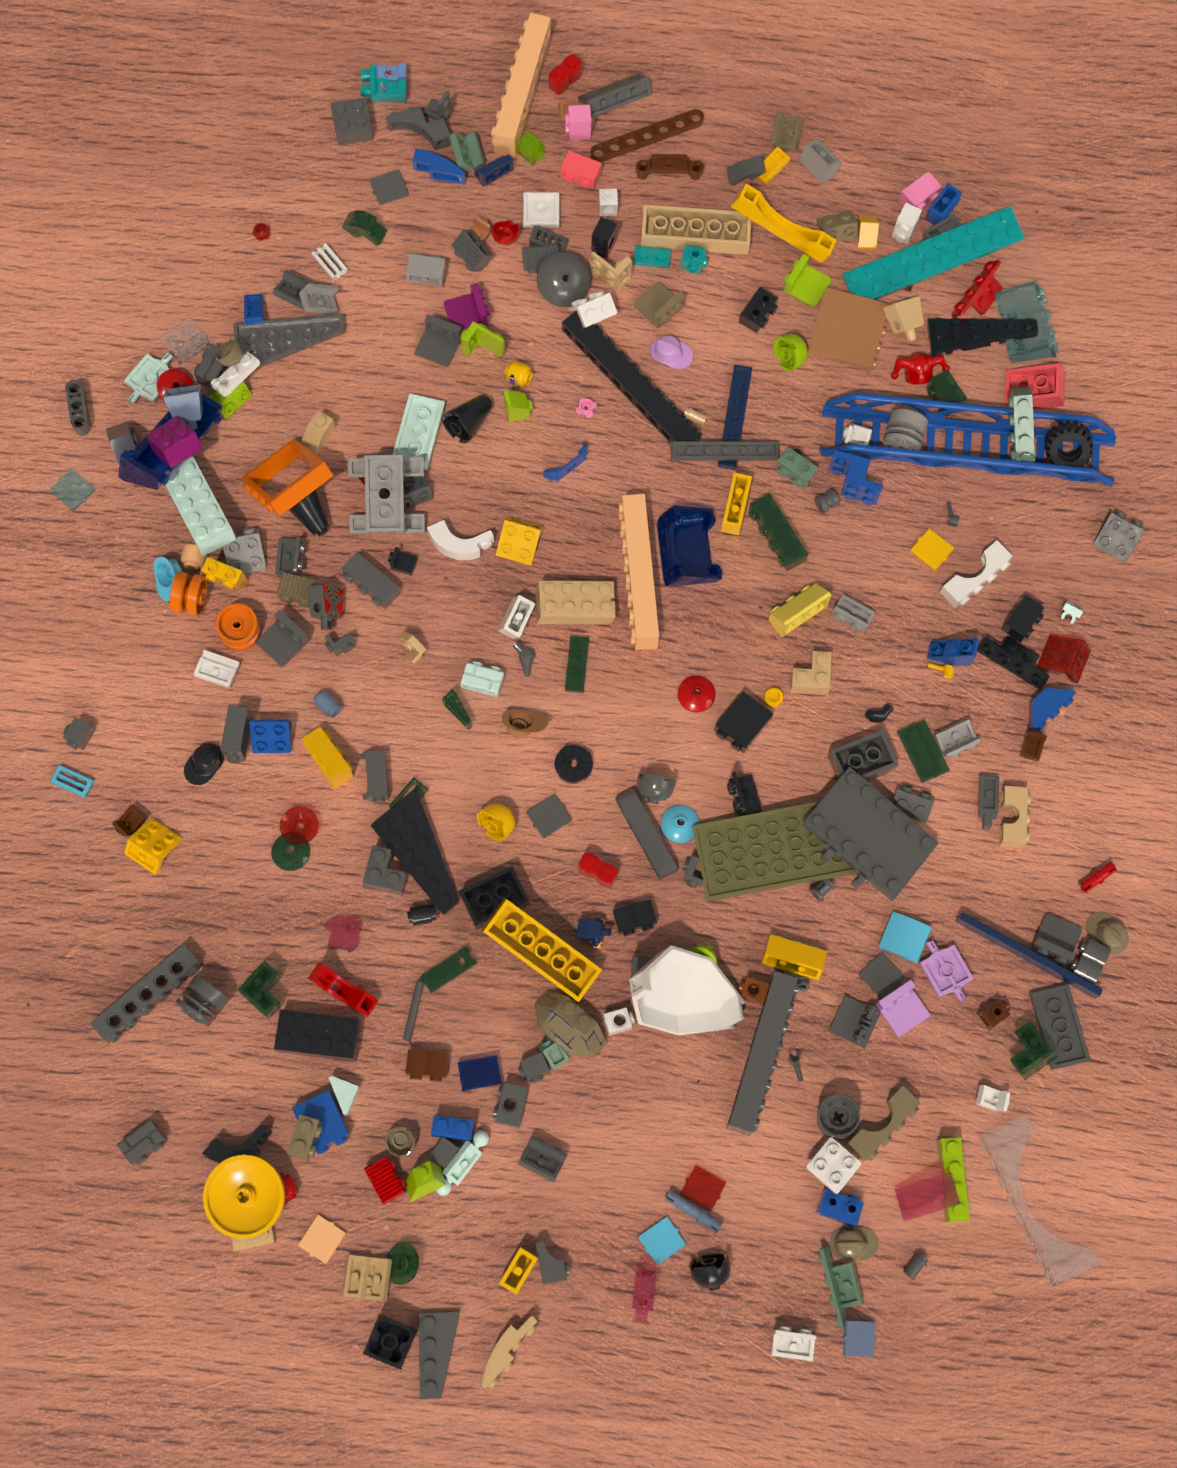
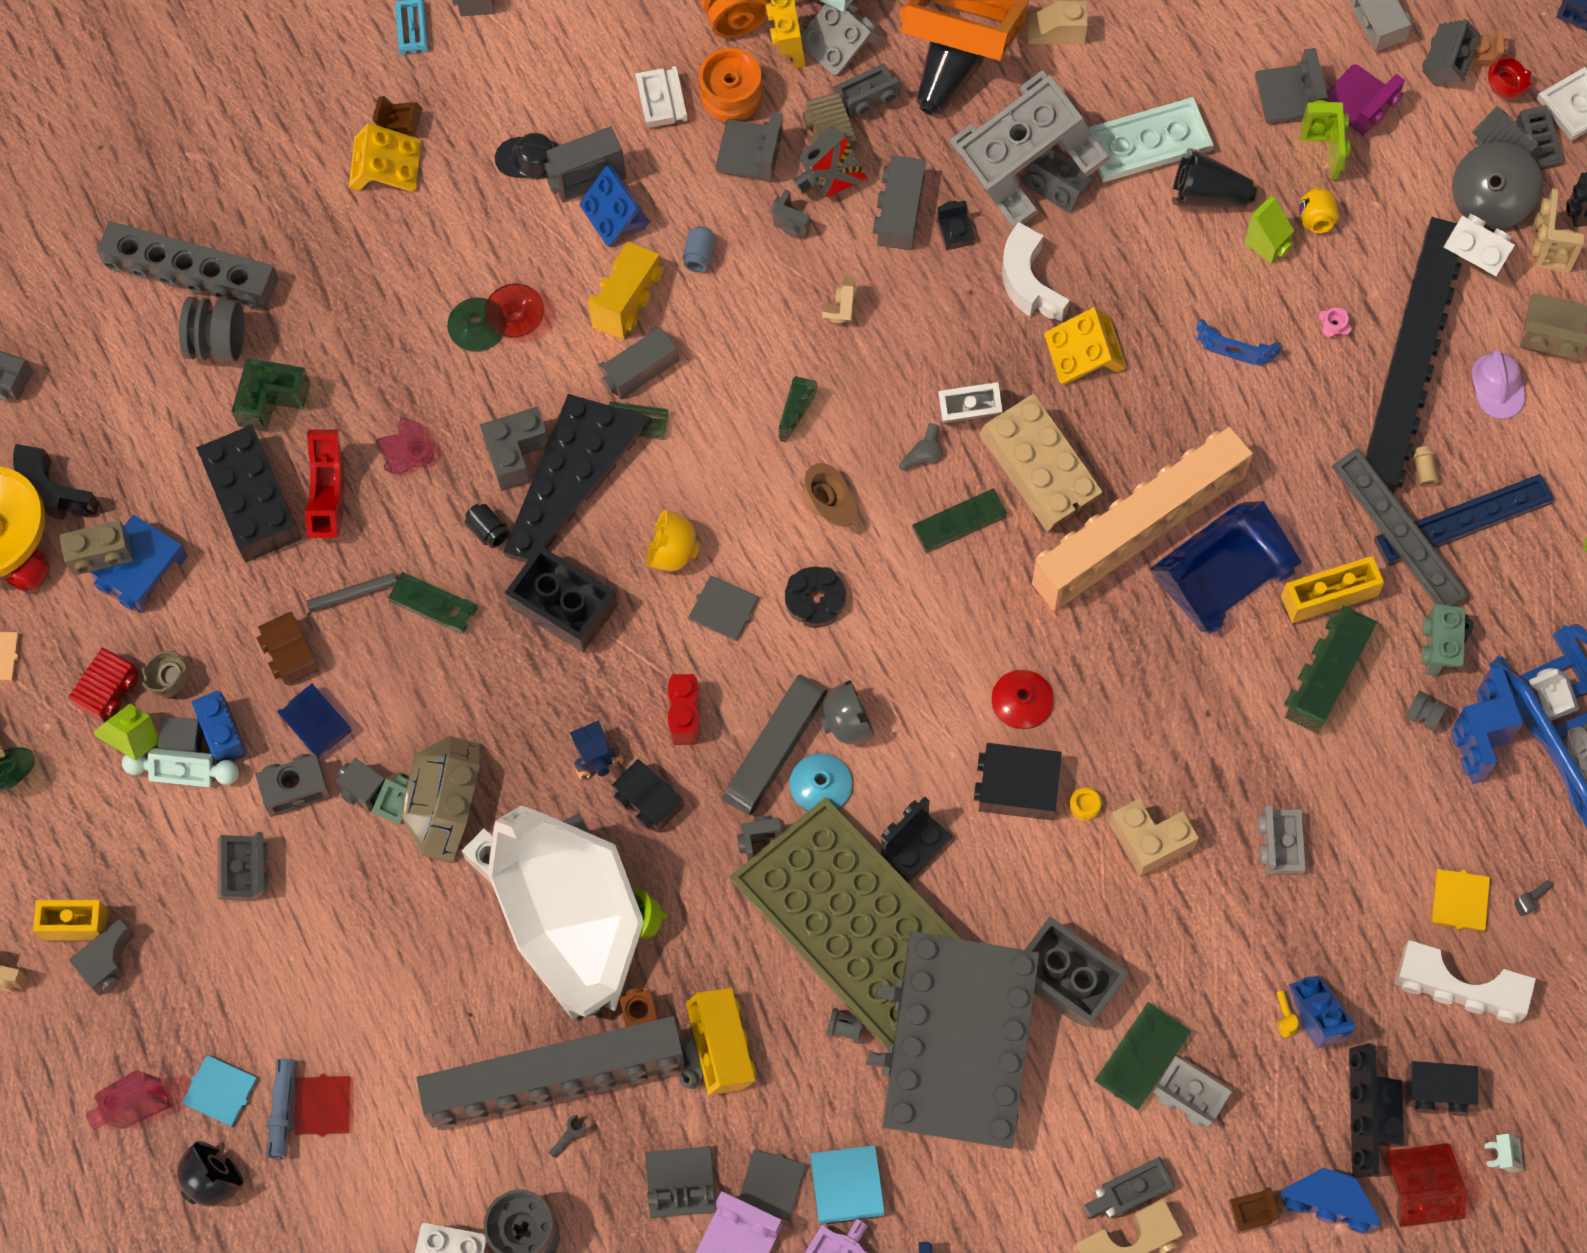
camera: 65 degrees right, 5 degrees down
light aqua slope [329,1076,360,1117] -> none
light aqua brick [461,661,504,697] -> none
yellow brick [481,898,602,1002] -> none
light yellow slope [769,584,831,637] -> none
black arm [865,704,894,723] -> none
dark grey bracket [892,784,934,823] -> none

